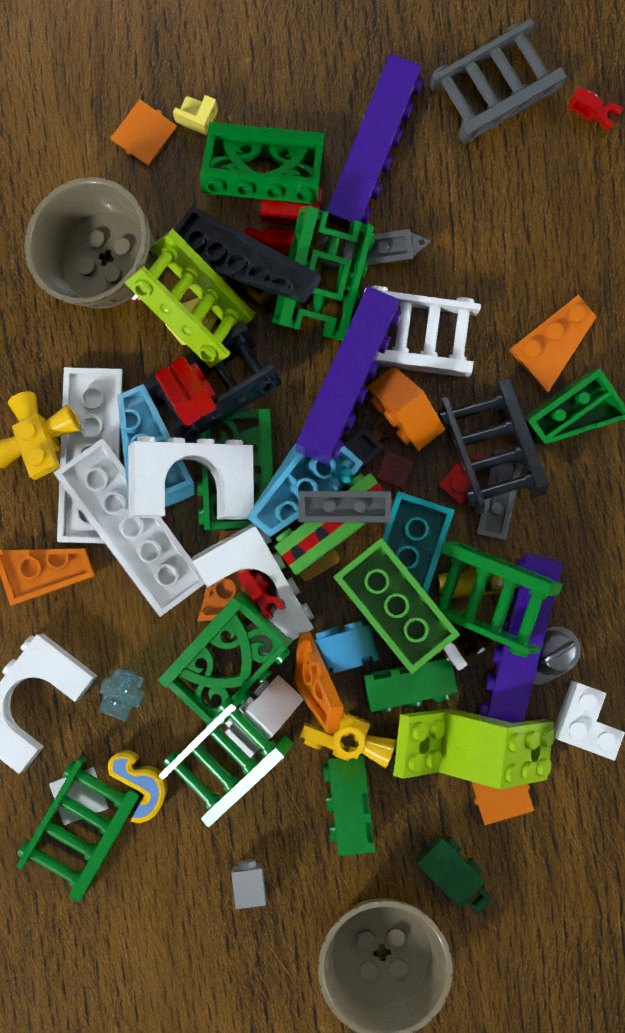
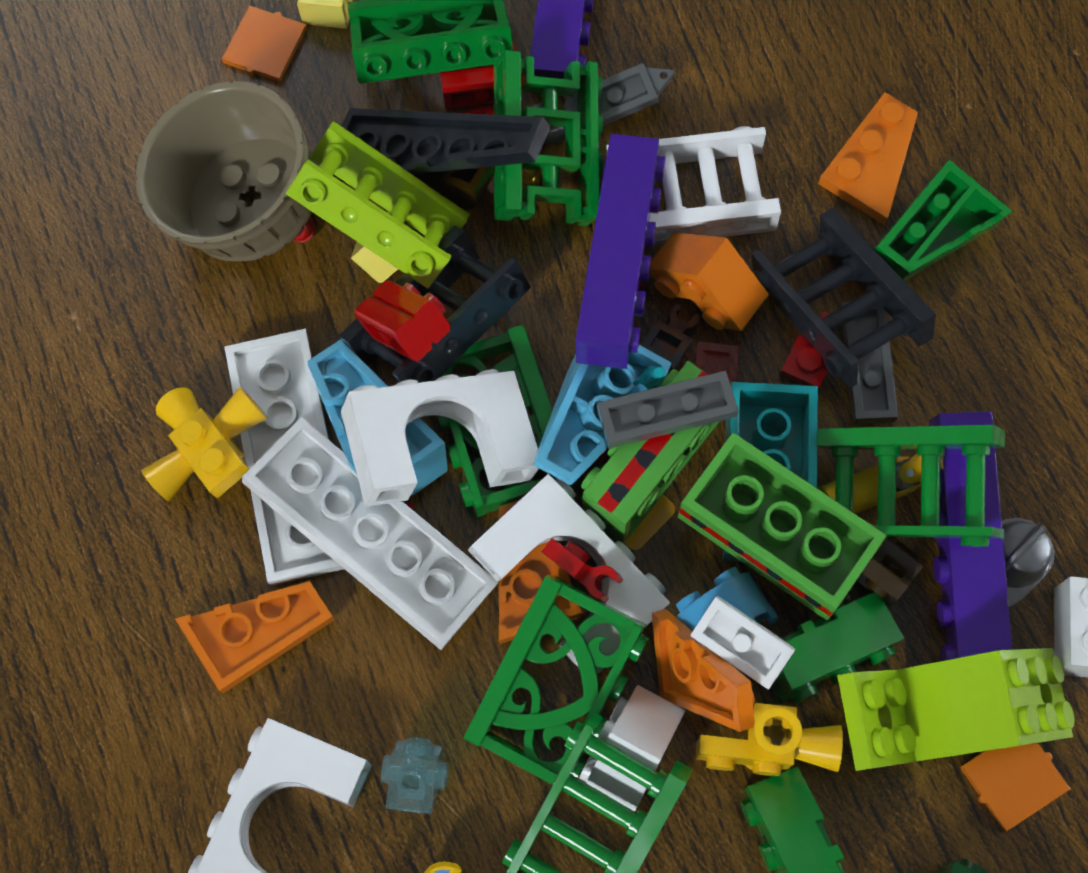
camera: 15 degrees left, 15 degrees down
none -> white plate [690,596,796,690]

